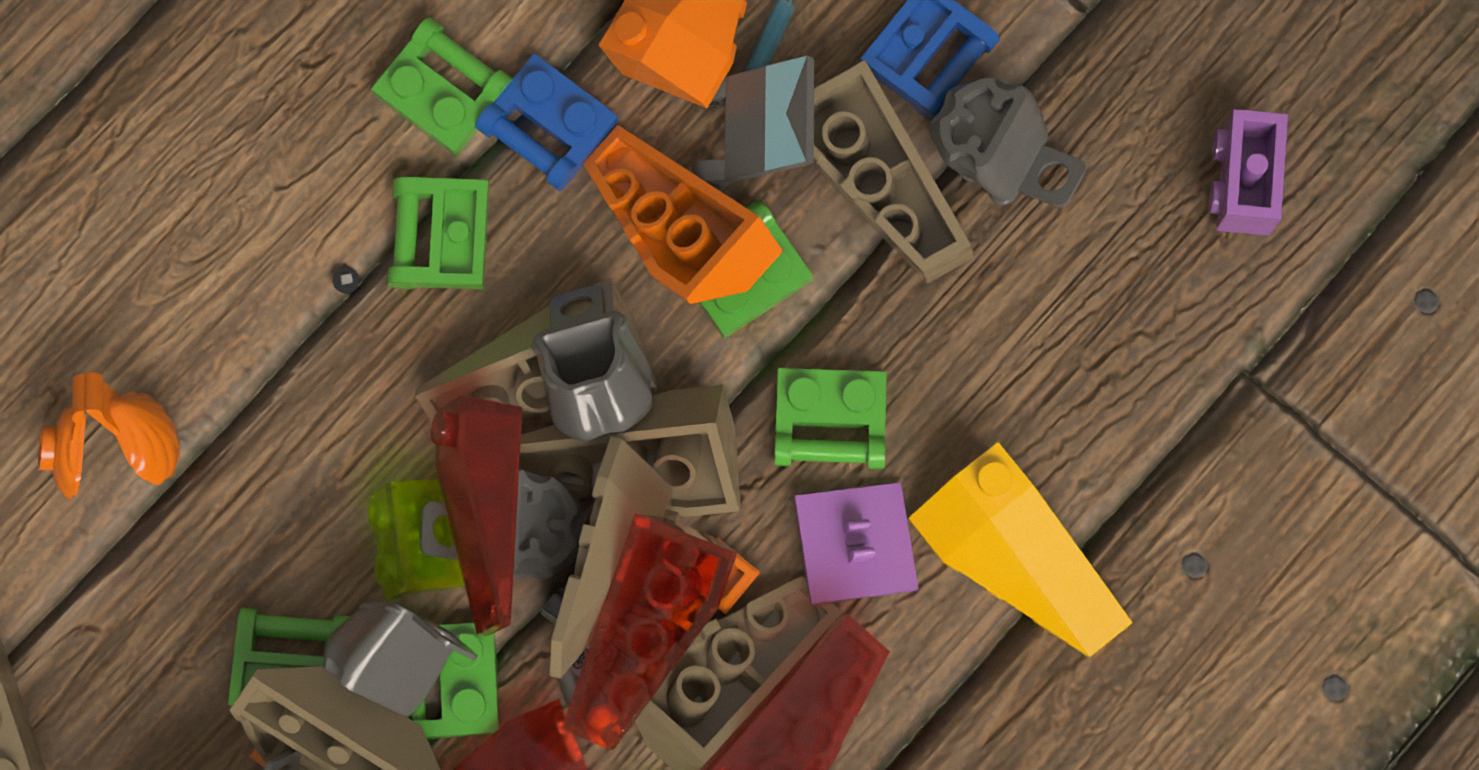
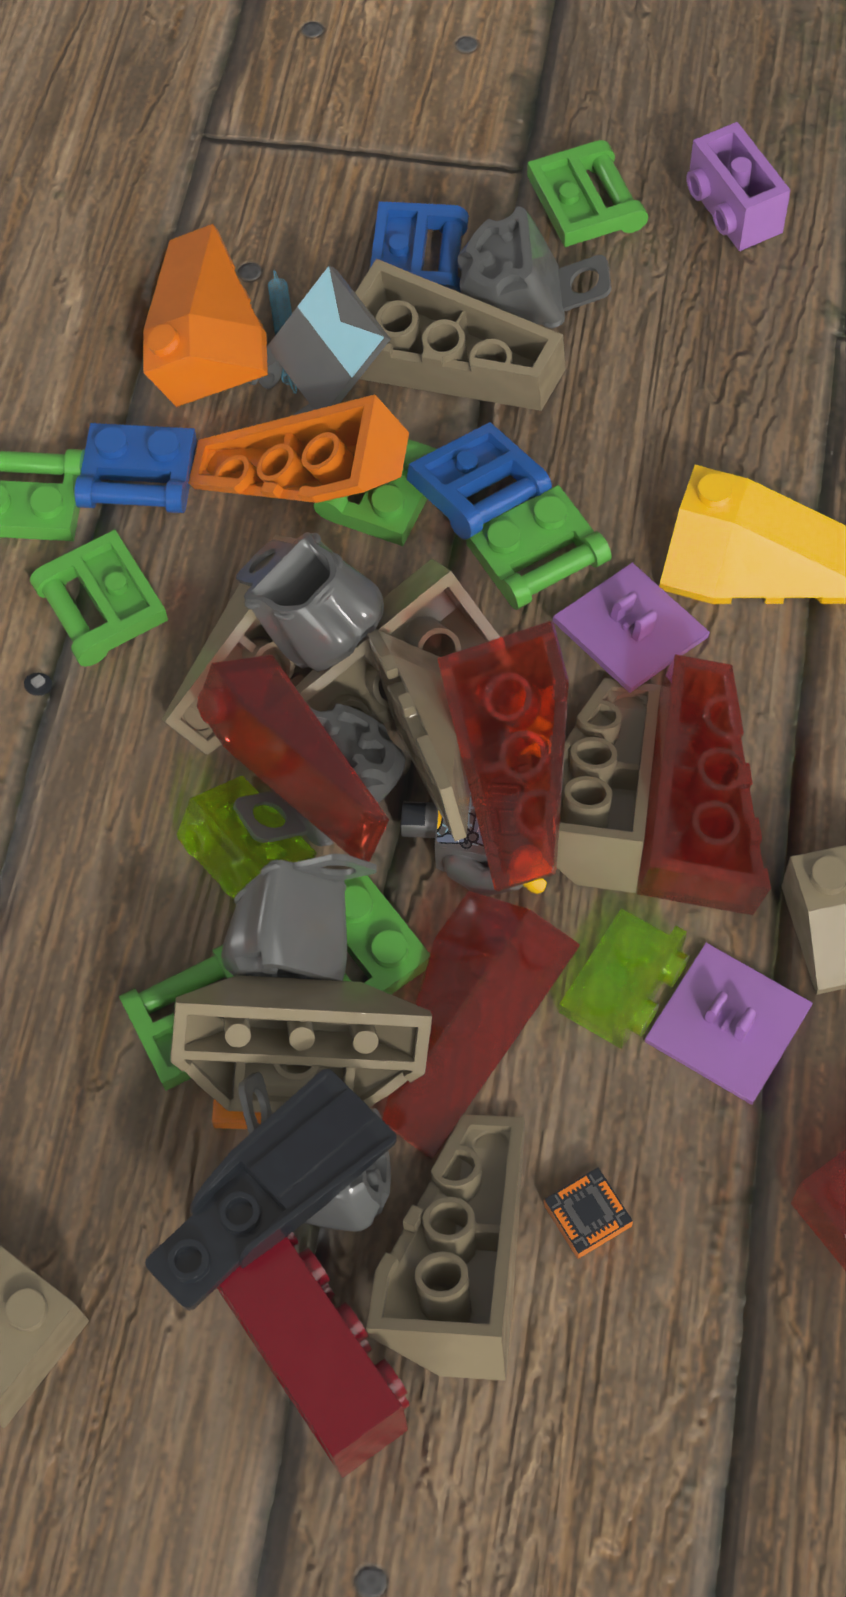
camera: 30 degrees left, 15 degrees down
none -> blue plate [407,422,552,539]
none -> bright green plate [527,140,649,247]

